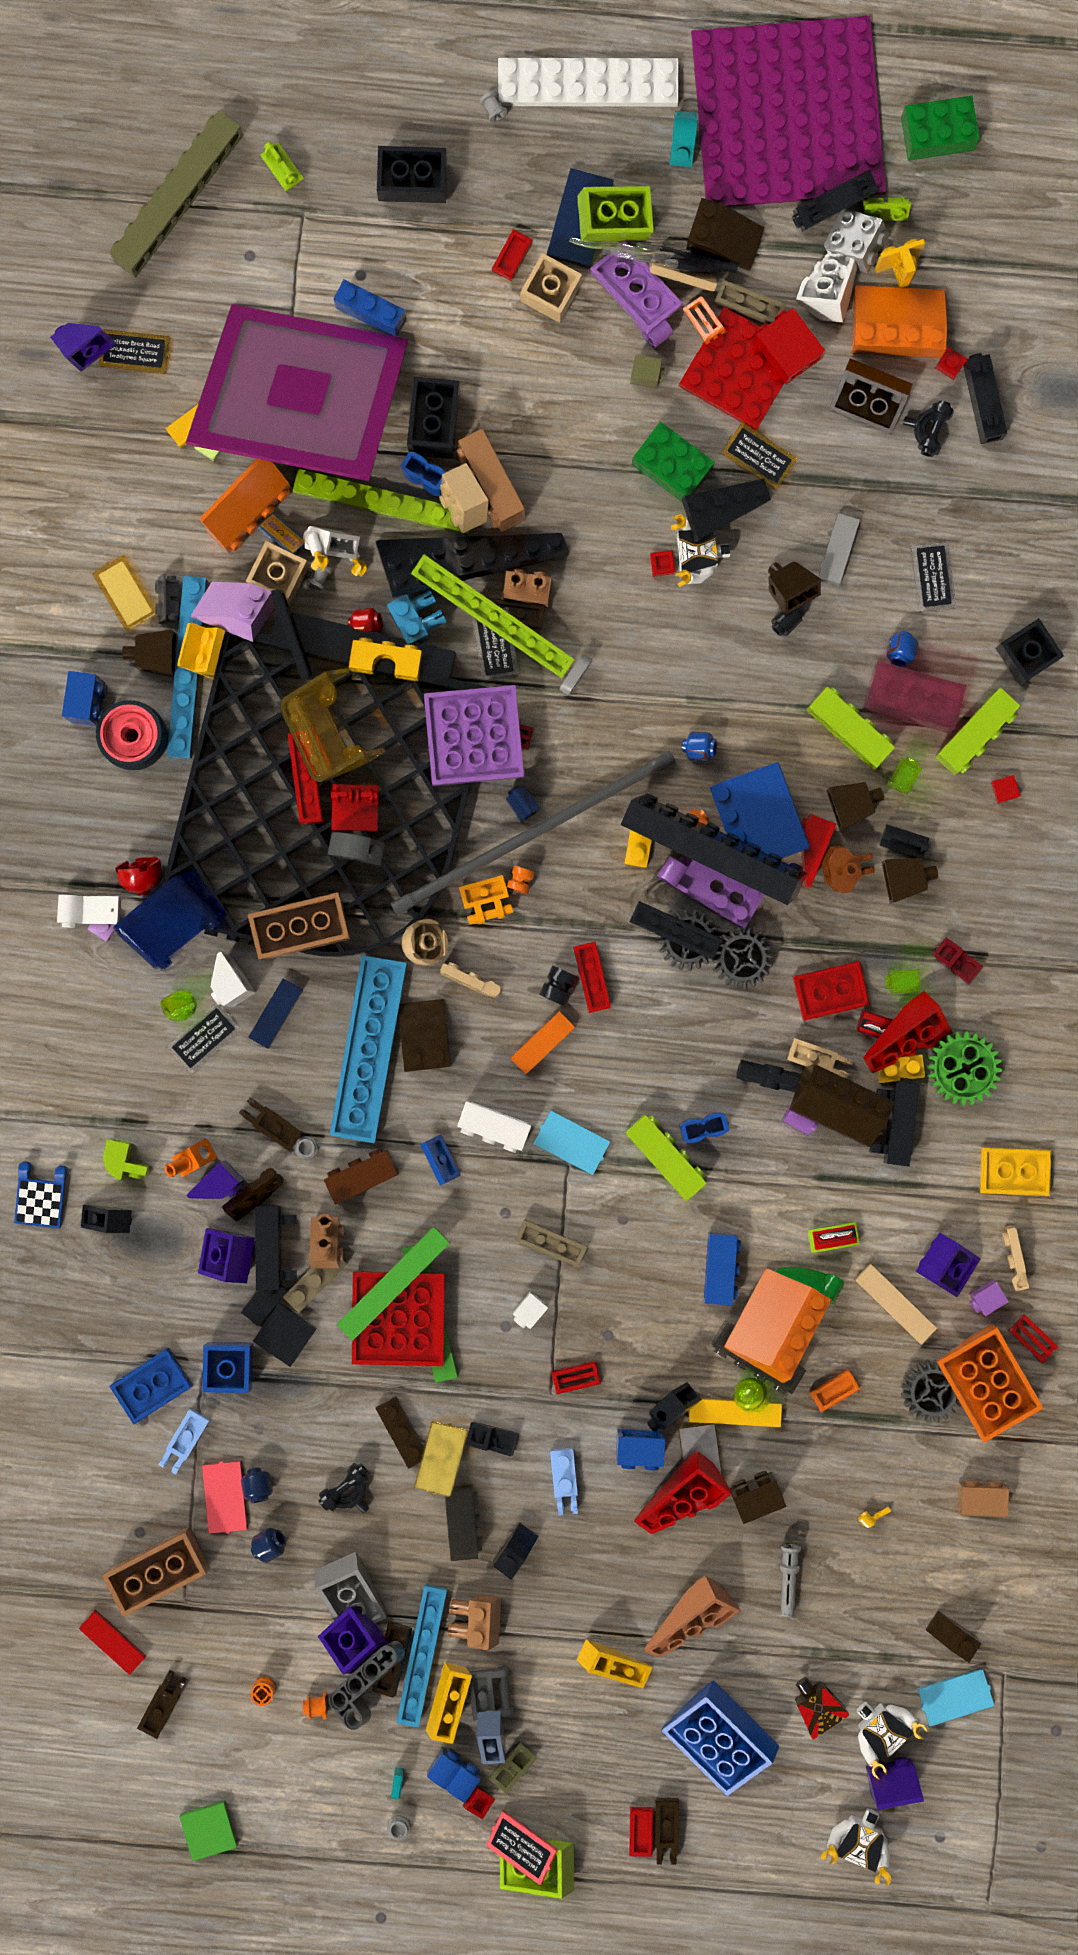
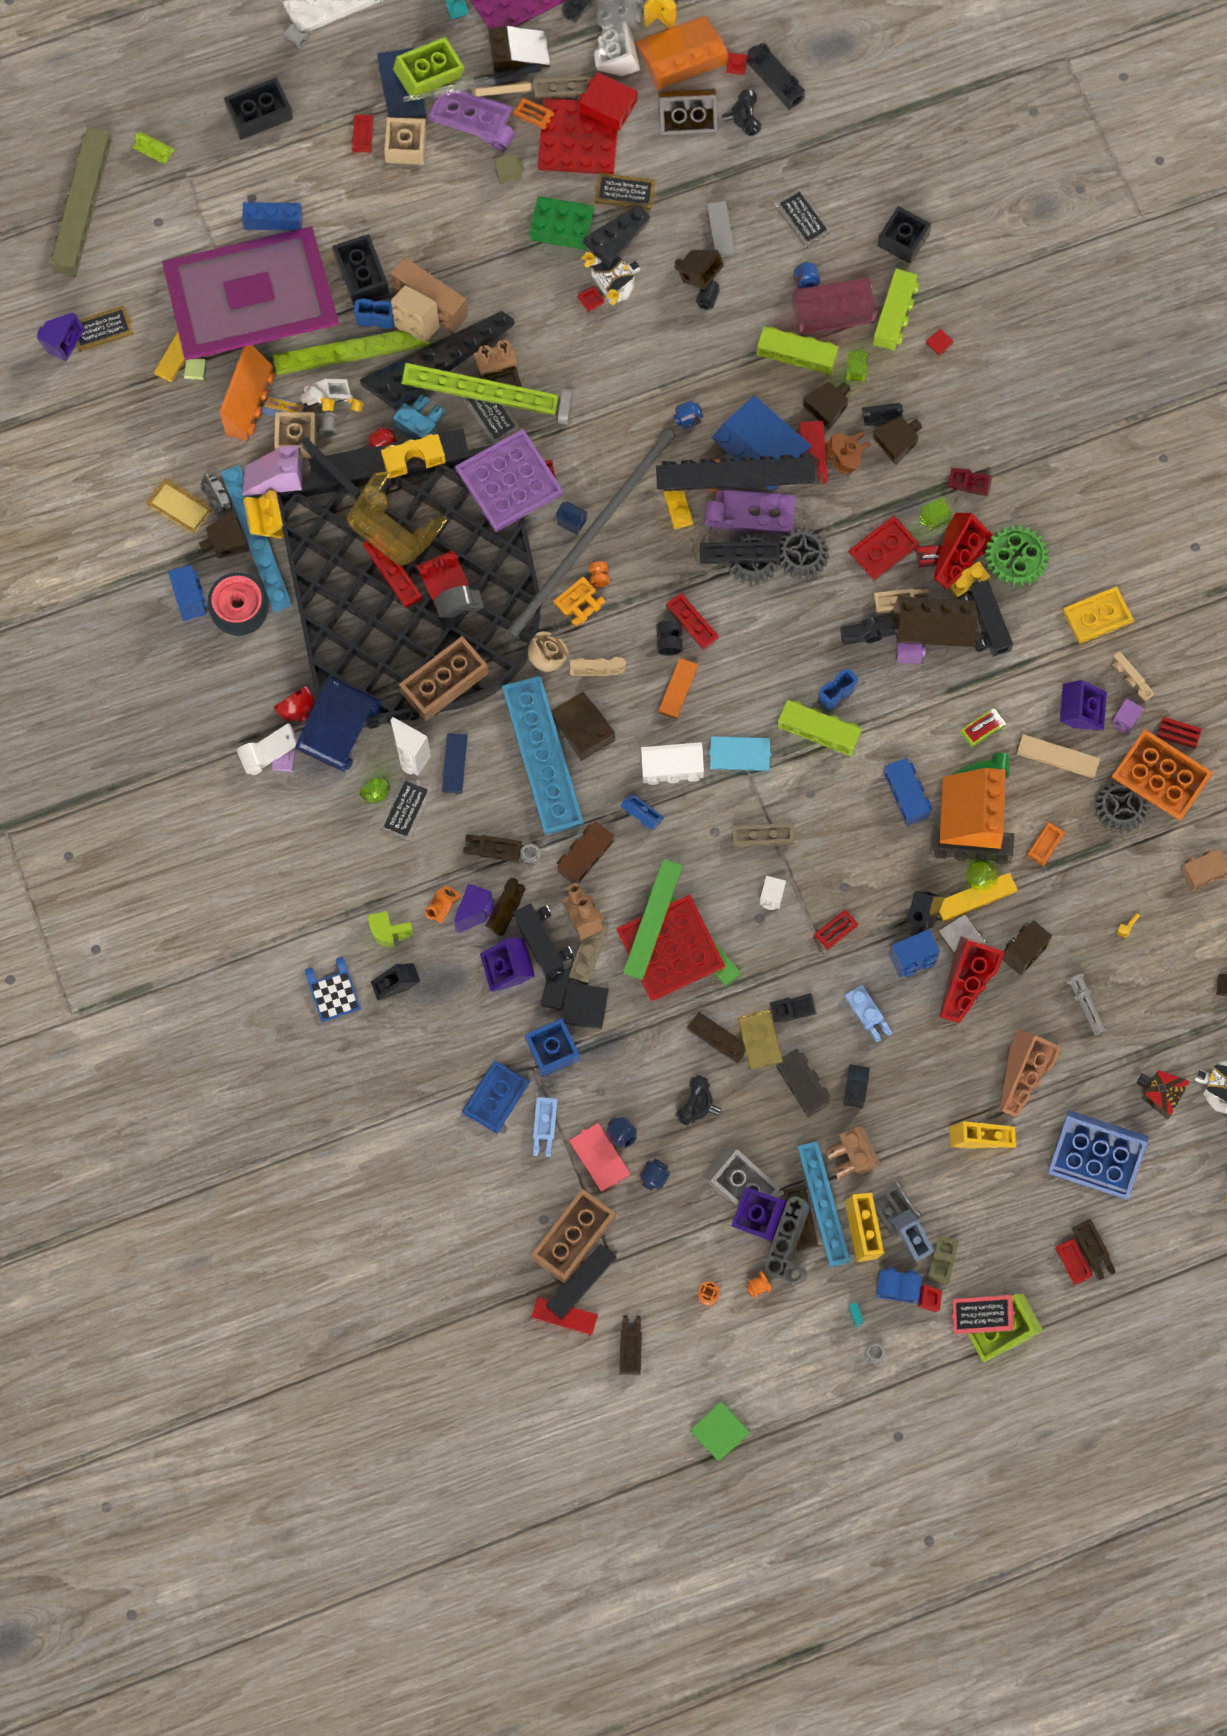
camera: 25 degrees left, 15 degrees down
none -> black tile [546,1243,617,1320]

